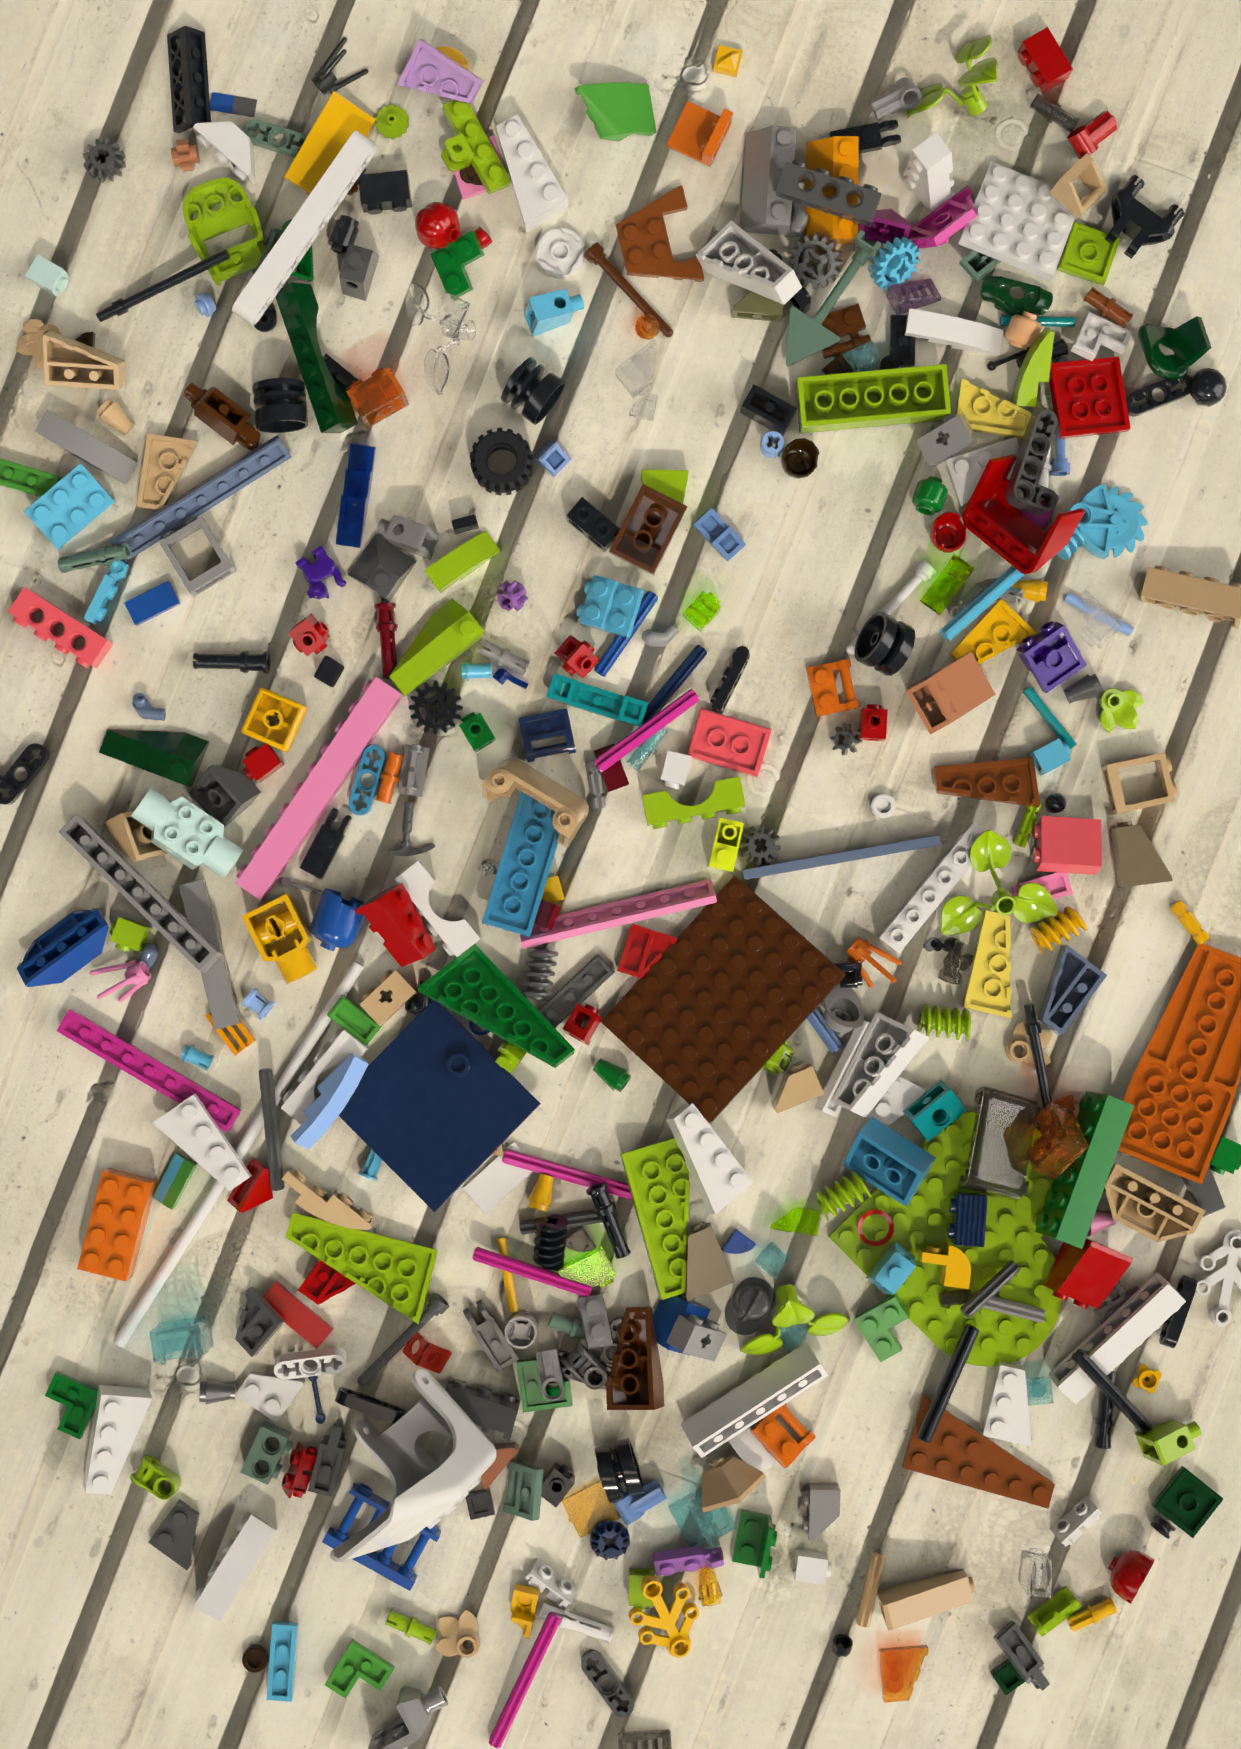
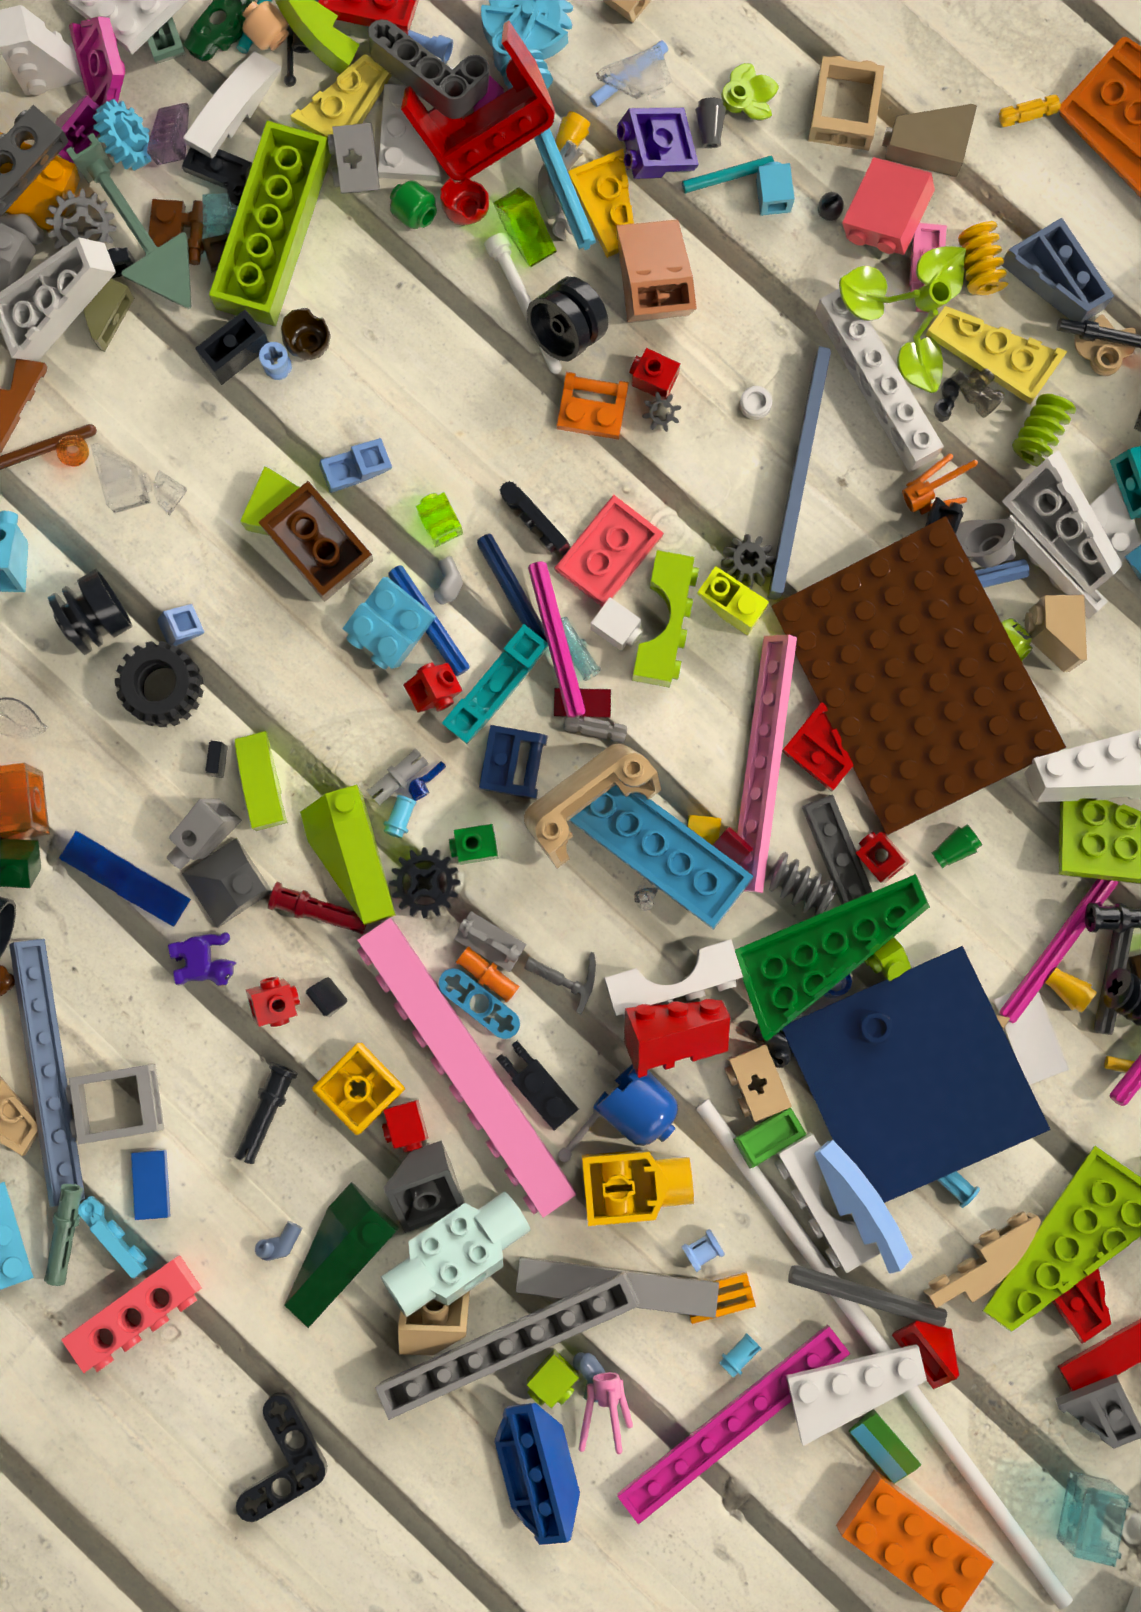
camera: 70 degrees left, 5 degrees down
medium lavender gear [496,580,528,611] -> none
black brick [566,497,620,553] -> none
dark orange wing [933,757,1040,808] -> none
lime axle [1013,803,1042,848] -> none

